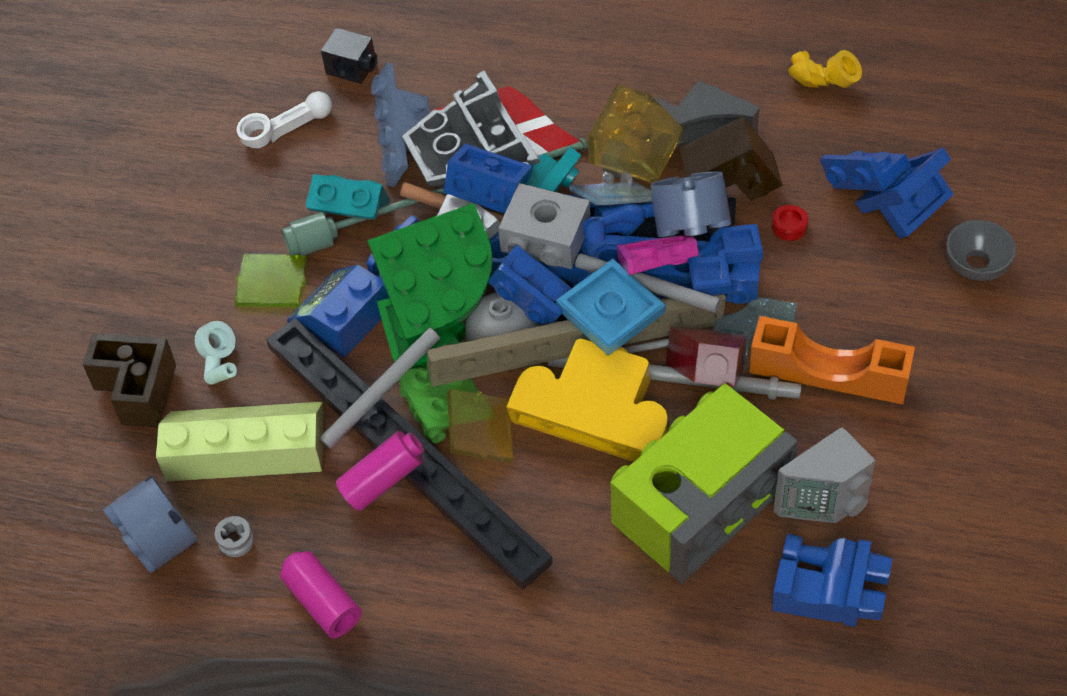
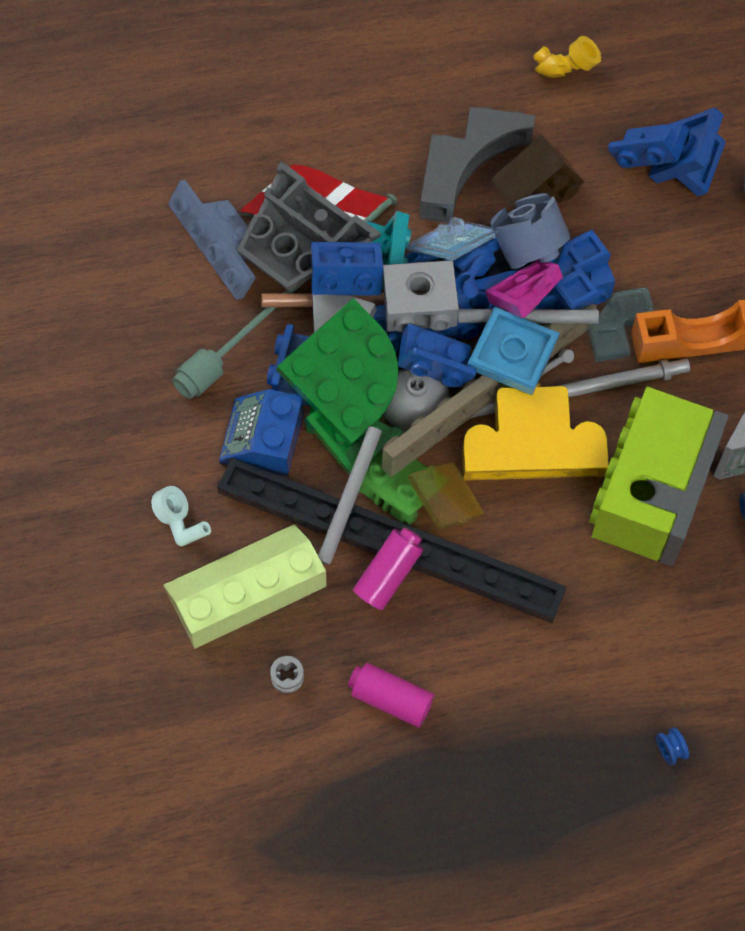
camera: 30 degrees left, 10 degrees up
dark brown brick [83,333,176,428] -> none
sand blue brick [103,476,198,574] -> none
clear neon green piece [234,254,307,308] -> none
white piece [237,91,332,148] -> none
teal bracket [305,174,390,220] -> none
black brick [321,28,377,84] -> none
clear yellow slope [588,84,683,183] -> none
dark red slope [666,326,747,388] -> none
red tile [771,205,809,241] -> none

